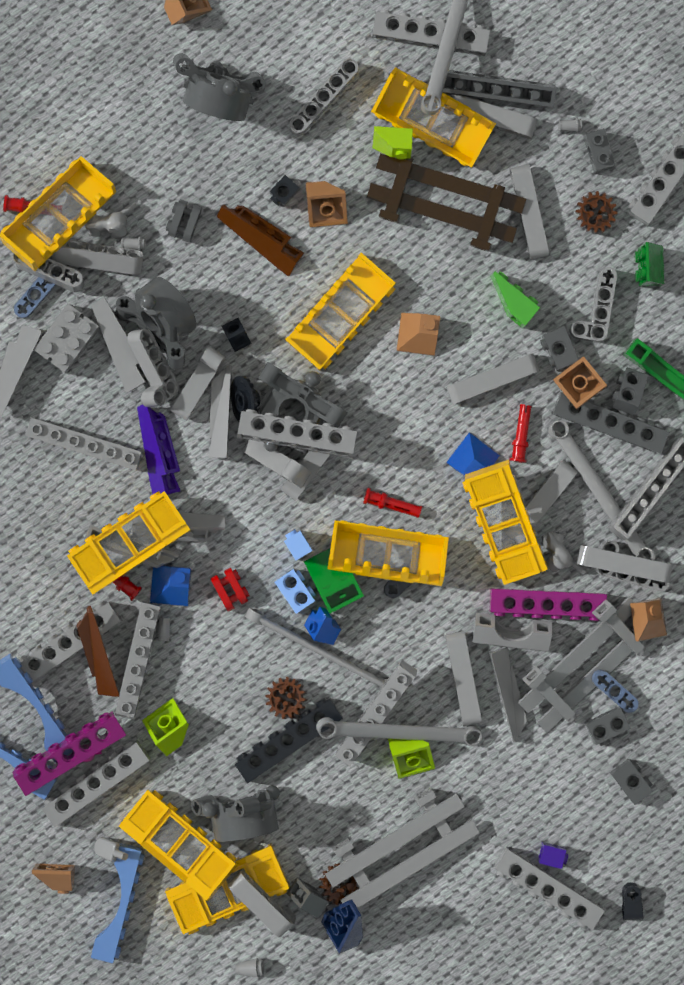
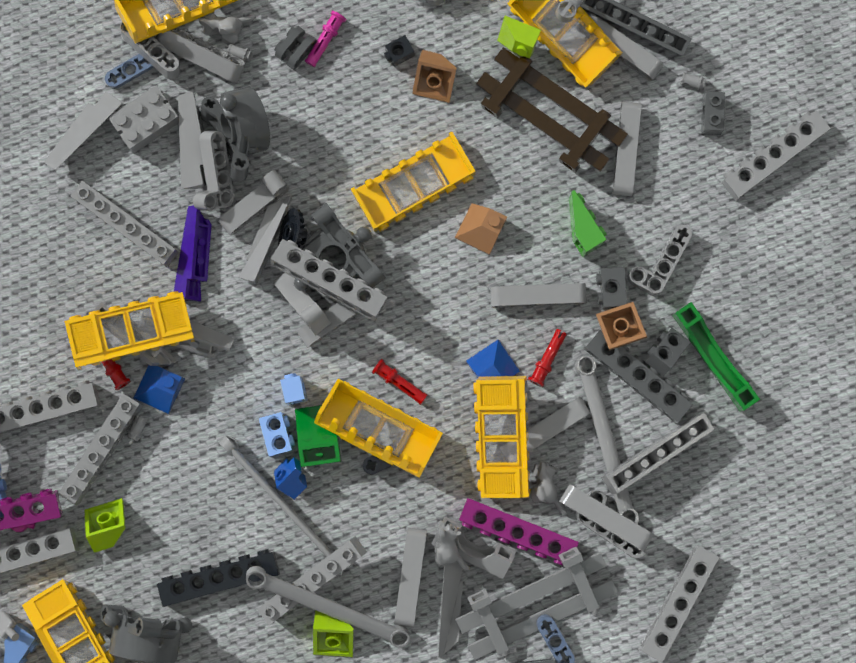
camera: 20 degrees right, 5 degrees down
reddish brown wedge [76,605,119,697] -> none
red brick [210,567,250,612] -> none
reddish brown wedge [217,205,304,276] -> none
black brick [221,318,252,352] -> none
reddish brown gear [265,677,308,719] -> none
reddish brown gear [575,191,617,234] -> none
medium nougat slope [630,597,667,641] -> none
green slope [634,242,664,287] -> none
none -> dark pink pin [305,10,347,68]
none -> light grey animal [435,520,469,571]

